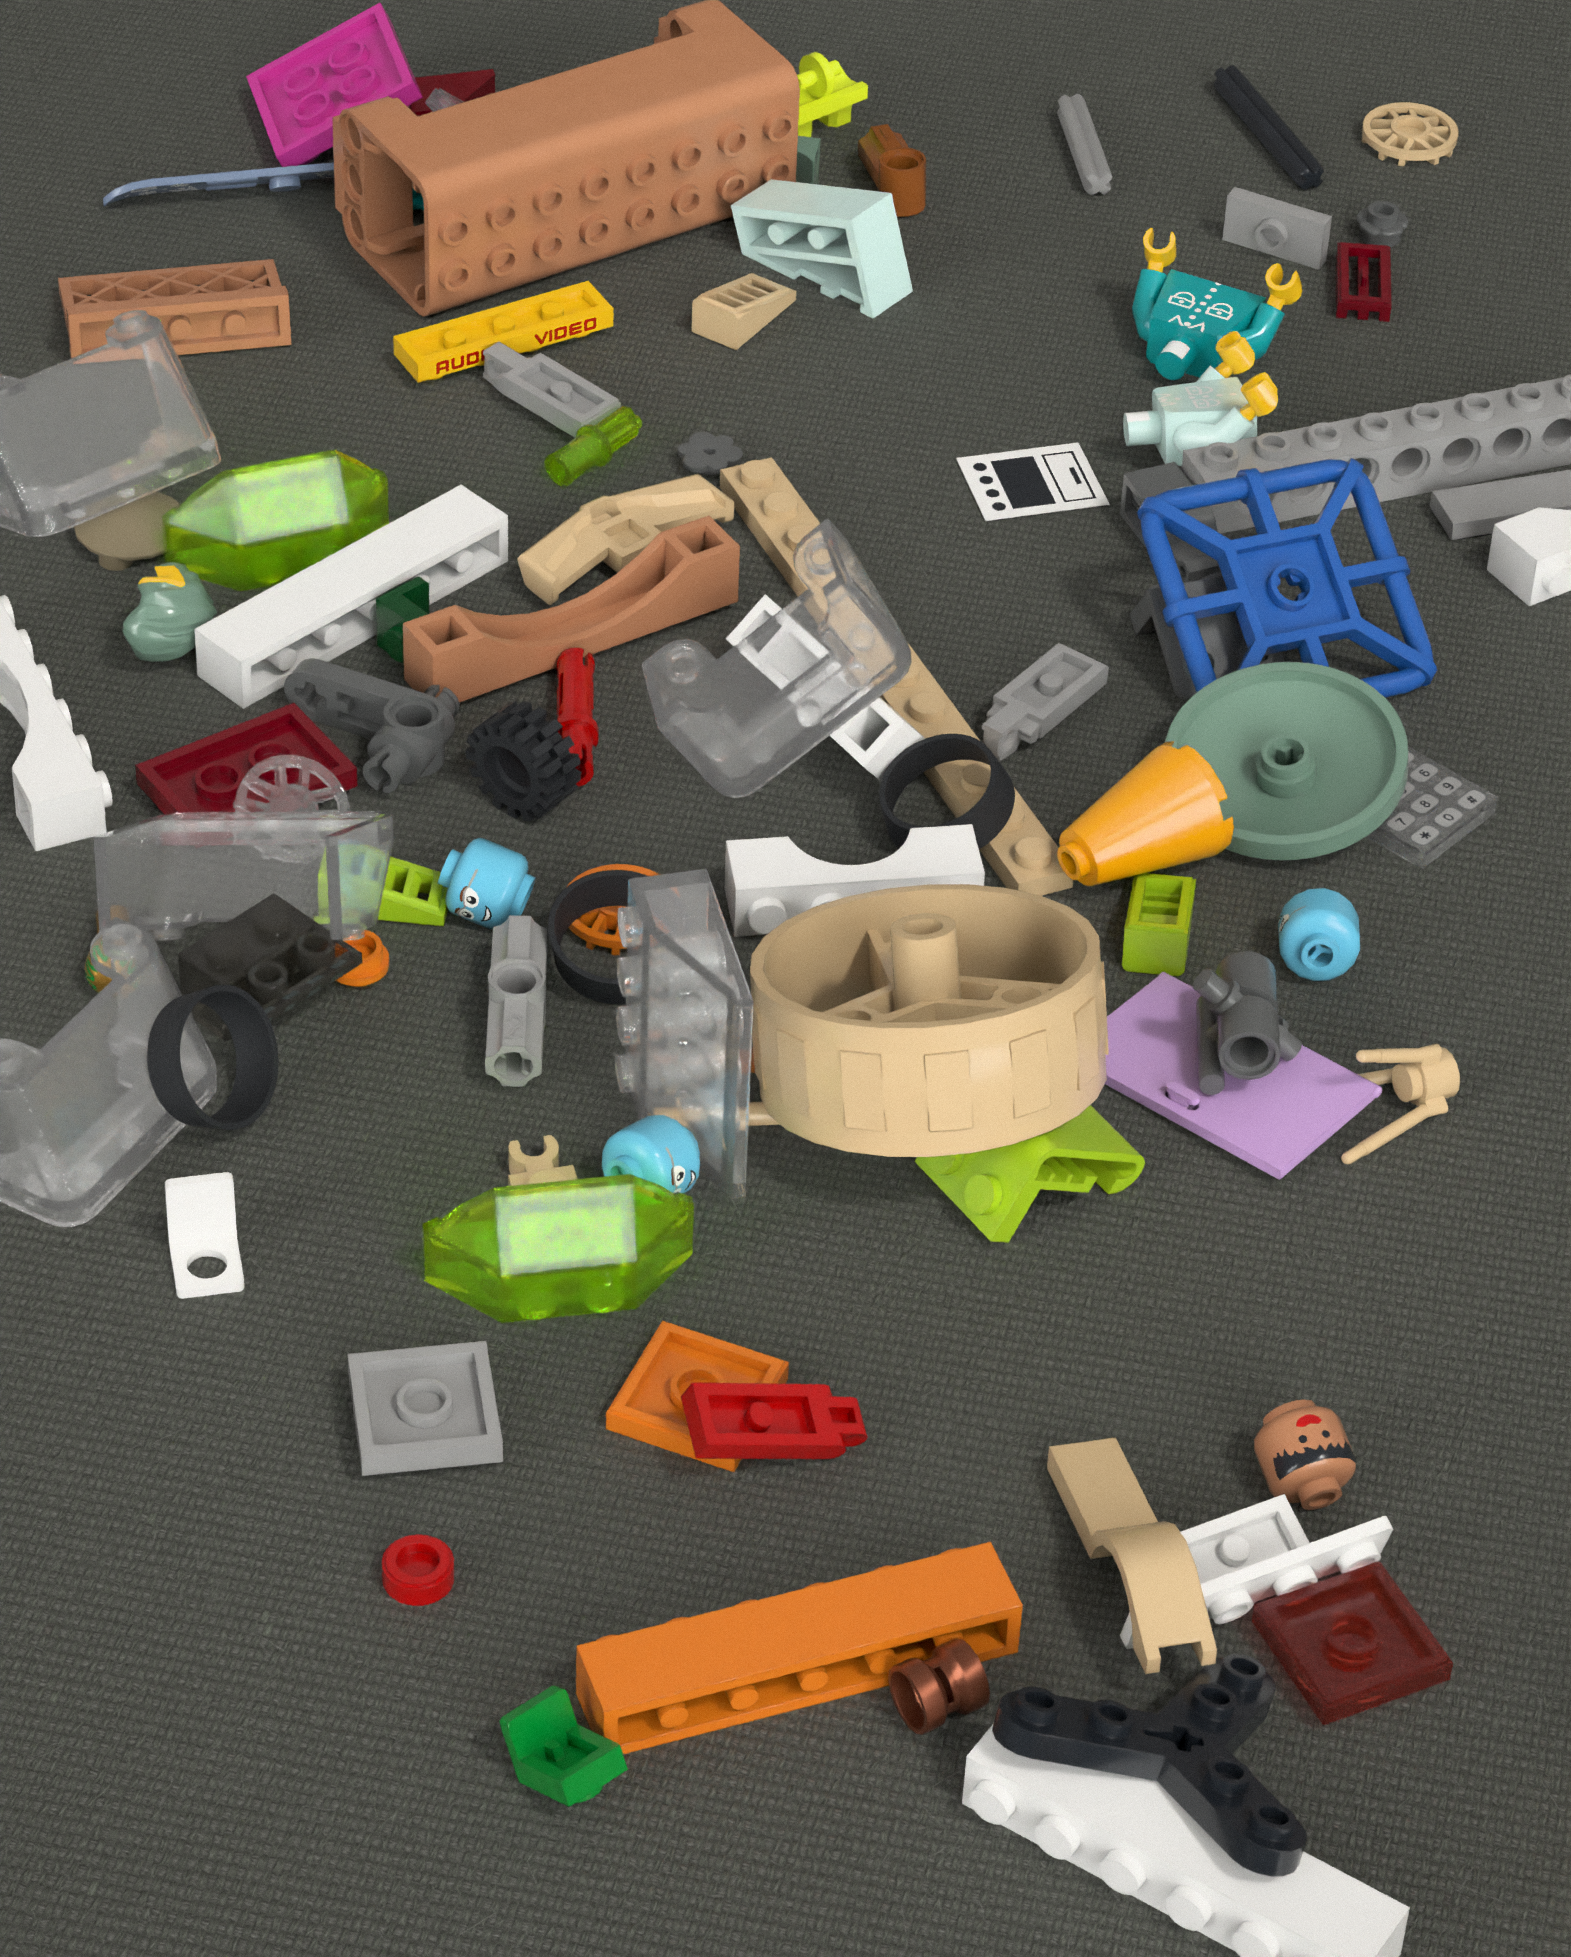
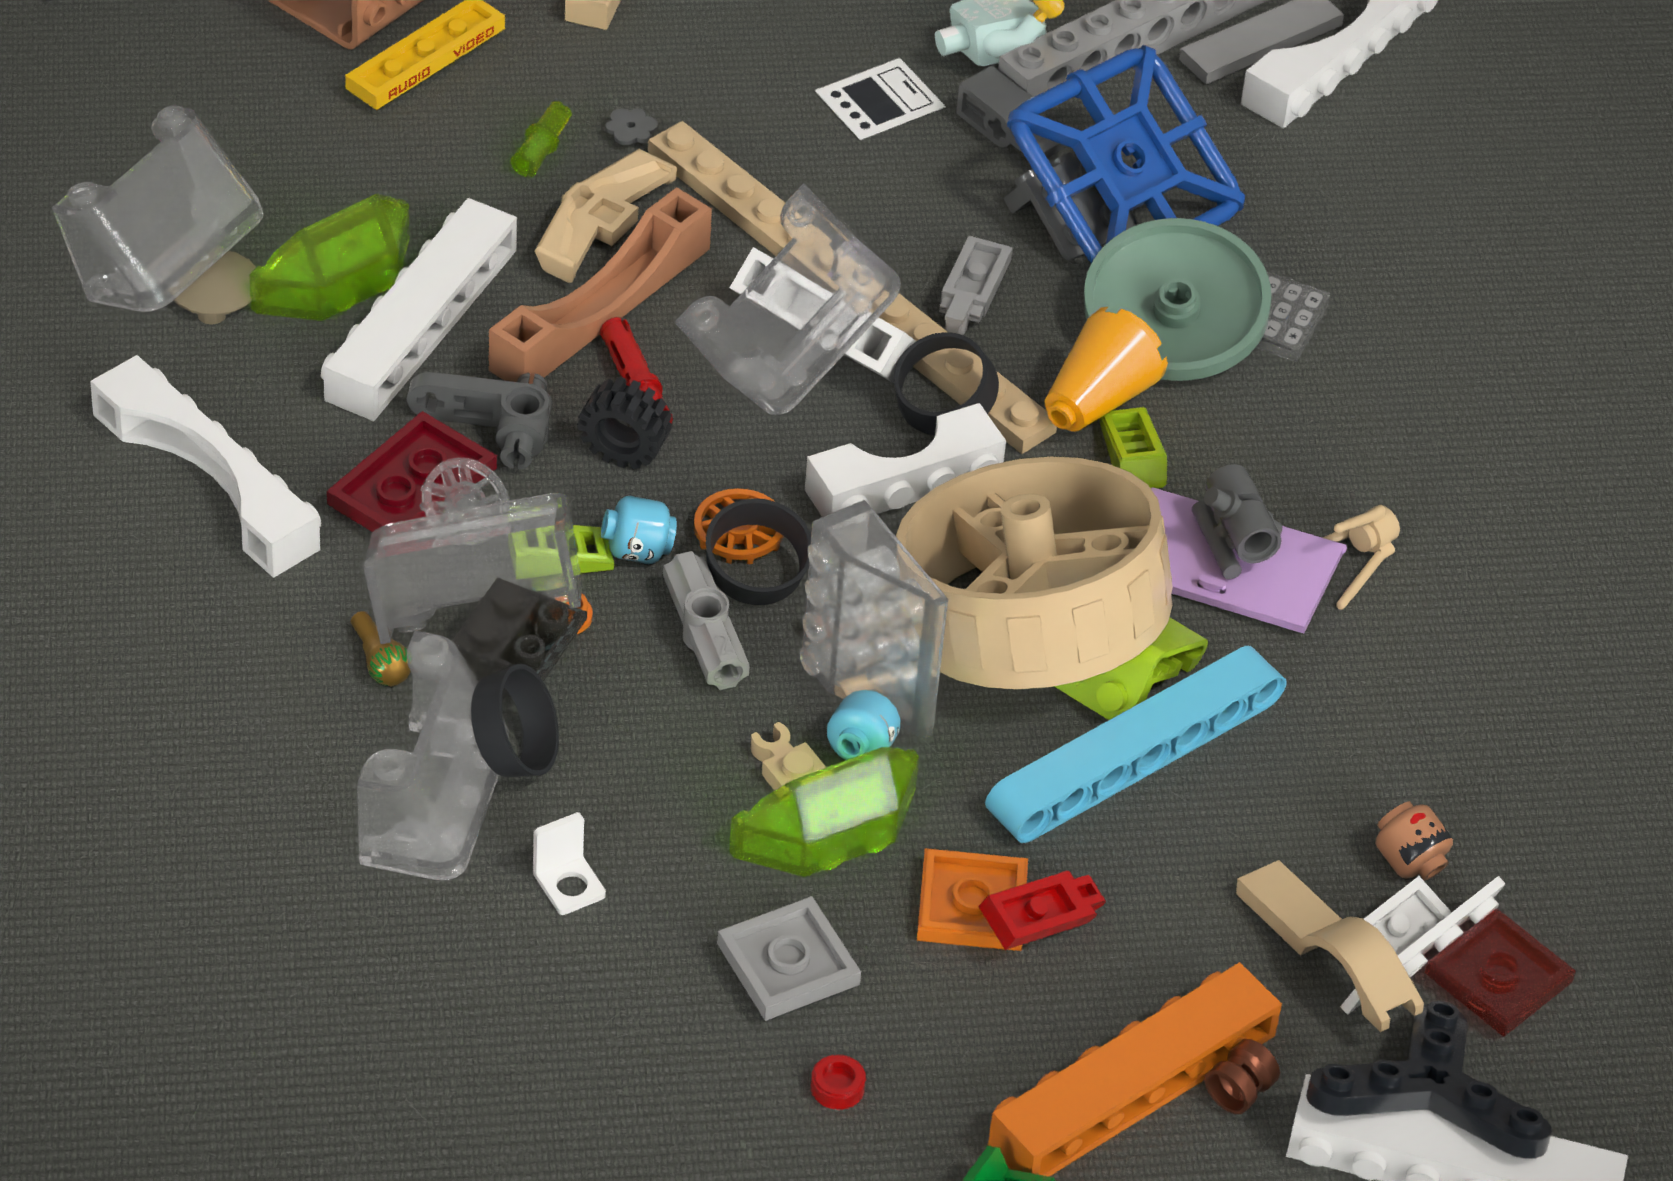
camera: 20 degrees left, 5 degrees up
nougat fence [58,259,292,365] -> none
sand green hair [122,562,217,662] -> none
dark green bracket [376,577,430,664] -> none
light grey hinge [483,342,621,442] -> none
medium azure head [1278,888,1360,981] -> none
none -> medium azure beam [985,646,1286,843]

